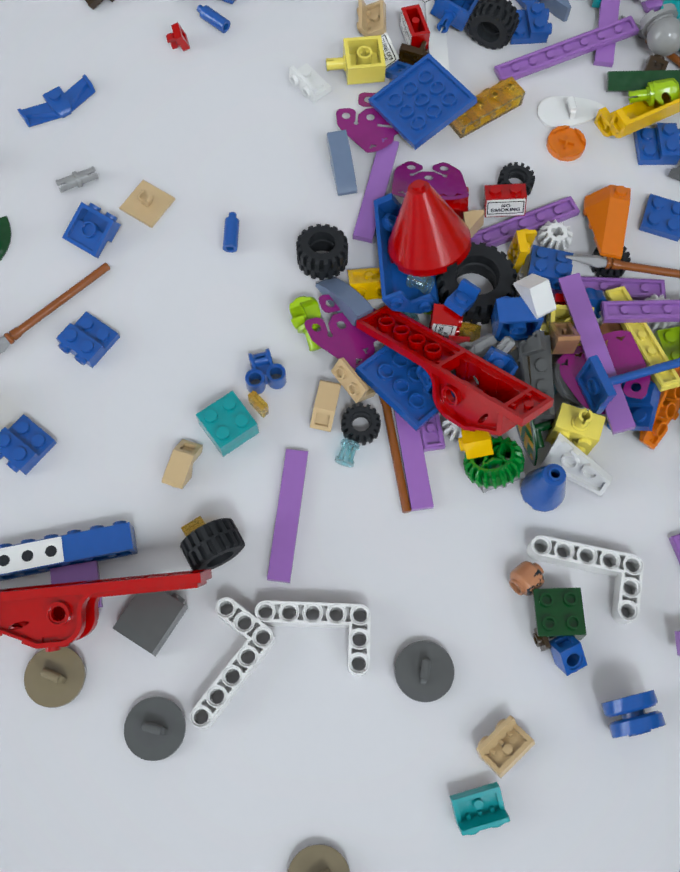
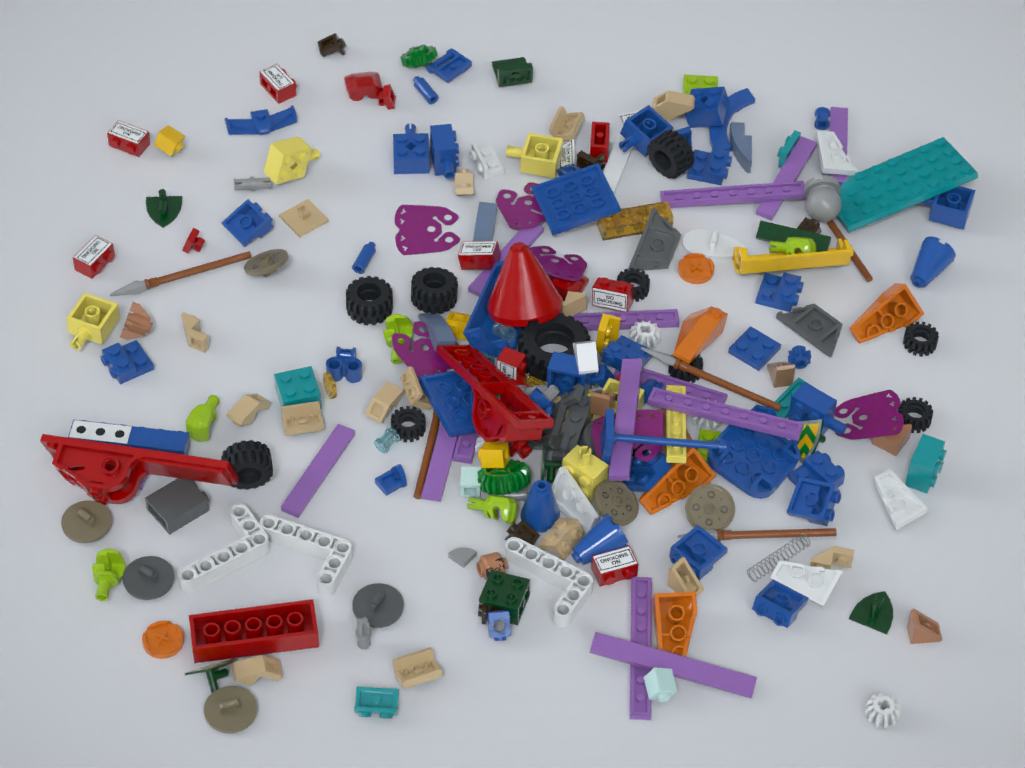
camera: 20 degrees right, 20 degrees down
blue plate [56,311,120,368] -> none
blue bracket [444,278,481,316] -> none
blue wheel [601,690,666,738] -> none
none -> lime piece [92,548,126,602]
none -> nougat brick [120,302,153,340]
none -> orange tile [142,620,184,659]
none -> tan slope [181,312,209,353]
none -> red tile [182,228,205,254]
none -> dark green shield [185,658,235,693]
none -> lime piece [186,395,220,442]
none -> red brick [189,599,319,664]
none -> tan slope [231,655,283,686]
none -> dark tan shield [244,249,289,277]
none -> brick [259,64,297,104]
none -> light yellow brick [264,136,320,184]
none -> tan bracket [281,401,324,436]
none -> red slope [344,72,383,101]
none -> black tyre [346,276,393,326]
none -> light grey axle [355,617,372,650]
none -> blue tile [375,464,407,496]
none -> blue brick [393,123,429,174]
none -> magenta piece [394,205,460,255]
none -> blue brick [430,124,459,179]
none -> light grey tile [448,548,477,568]
none -> tan slope [454,169,474,195]
none -> brick [458,241,501,270]
none -> light aqua brick [460,466,481,498]
none -> lime piece [467,494,518,525]
none -> dark brown bracket [504,519,540,545]
none -> tan bracket [538,517,585,560]
none -> blue cone [571,514,629,565]
none -> brick [591,546,639,587]
none -> dark tan shield [594,479,639,526]
none -> dark grey wing [628,208,681,271]

